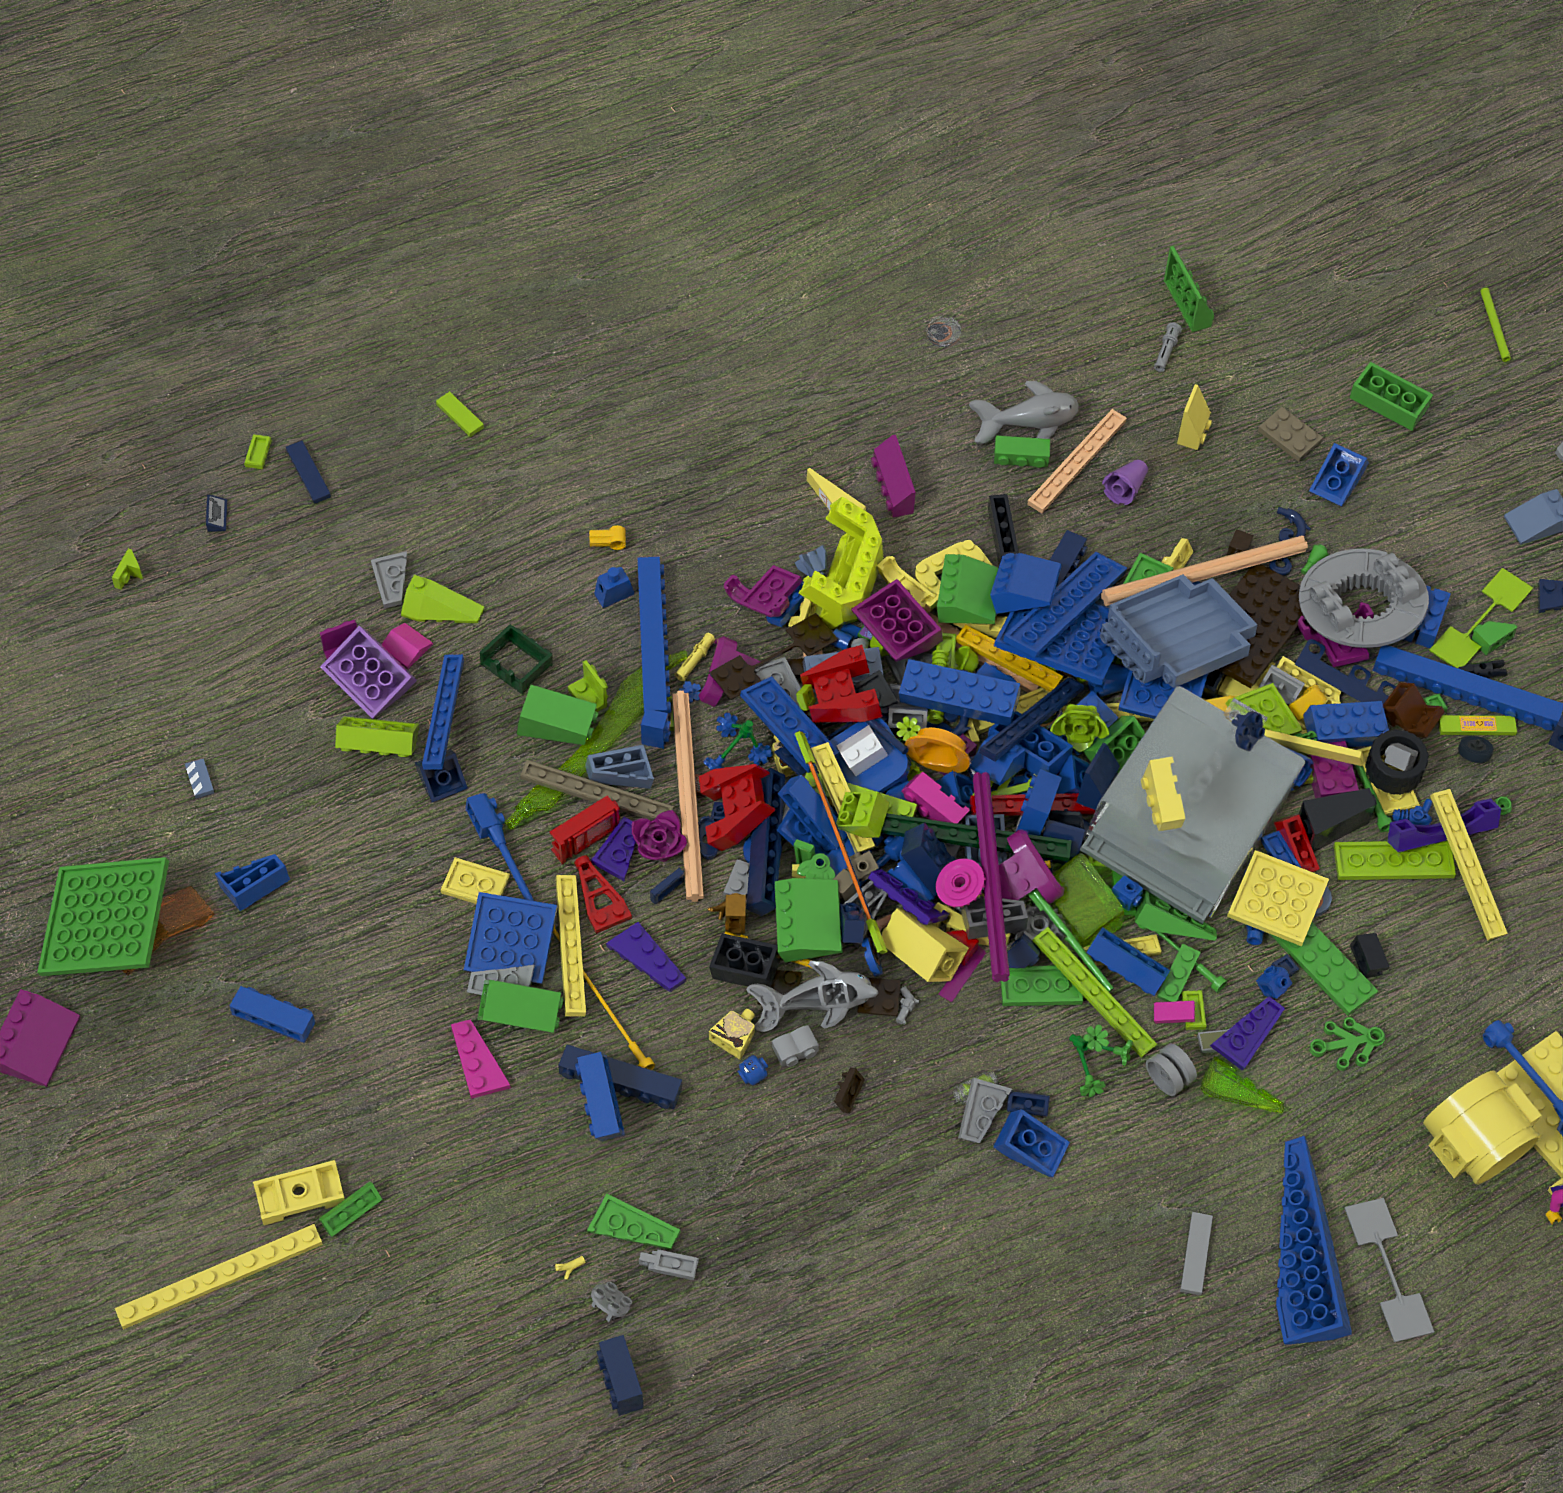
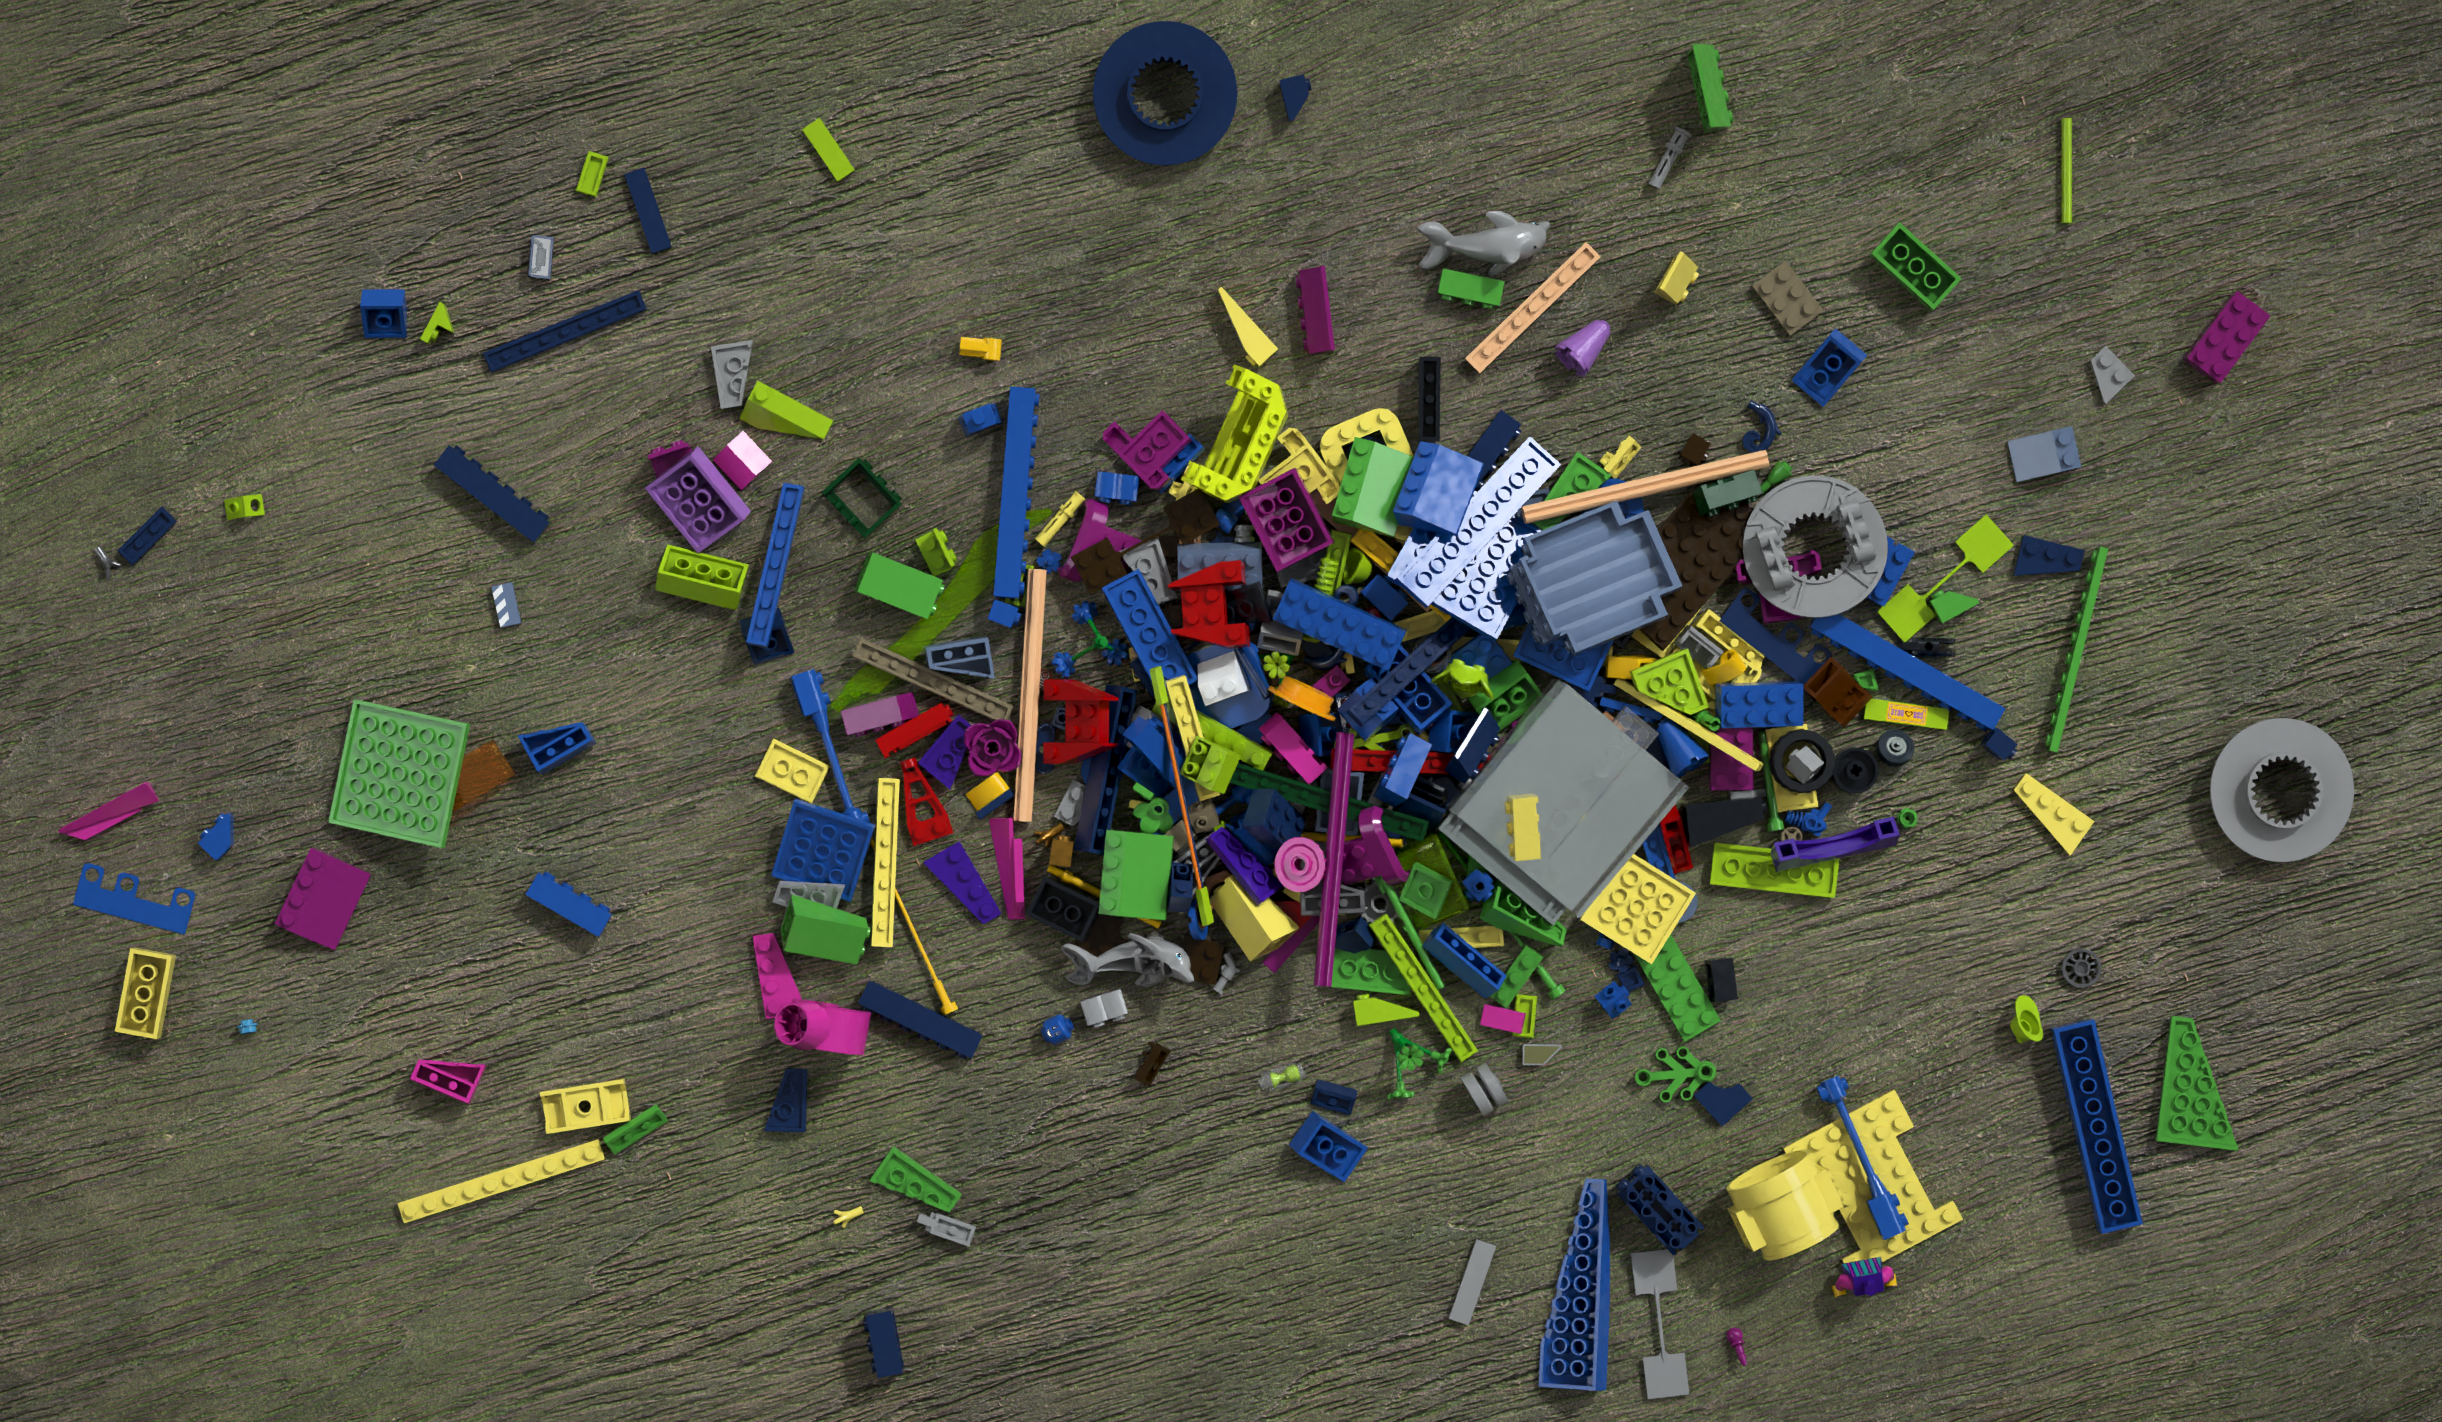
camera: 10 degrees right, 30 degrees up
blue brick [575,1052,625,1141] -> none
light grey plate [591,1282,632,1322] -> none
torso [709,1009,755,1060] -> none
sand blue brick [795,545,827,578] -> none
lime plate [796,684,816,711] -> none
clear tile [926,316,961,347] -> none
light grey wing [958,1078,1012,1143] -> none
clear neon green wedge [1200,1056,1284,1114] -> none
dark purple wing [1210,996,1285,1070] -> none
dark blue plate [1232,711,1265,751] -> none
light yellow plate [1430,789,1508,941] -> none
none -> blue slope [360,289,407,338]
none -> dark pink wedge [410,1059,487,1106]
none -> dark blue brick [434,445,551,543]
none -> dark blue tile [483,290,647,373]
none -> dark blue wing [764,1068,808,1132]
none -> dark pink animal [774,999,871,1055]
none -> magenta wedge [841,692,919,737]
none -> yellow panel [966,771,1010,811]
none -> dark pink wedge [989,818,1025,920]
none -> dark blue piece [1093,21,1237,165]
none -> blue brick [1095,471,1140,505]
none -> dark blue slope [1279,74,1312,123]
none -> lime slope [1353,994,1419,1026]
none -> bright green plate [1399,862,1453,919]
none -> dark blue plant [1609,948,1634,974]
none -> dark blue brick [1616,1164,1704,1256]
none -> wedge [1692,470,1763,518]
none -> dark blue tile [1694,1082,1753,1126]
none -> magenta bar [1726,1327,1747,1366]
none -> black wheel [1831,747,1879,793]

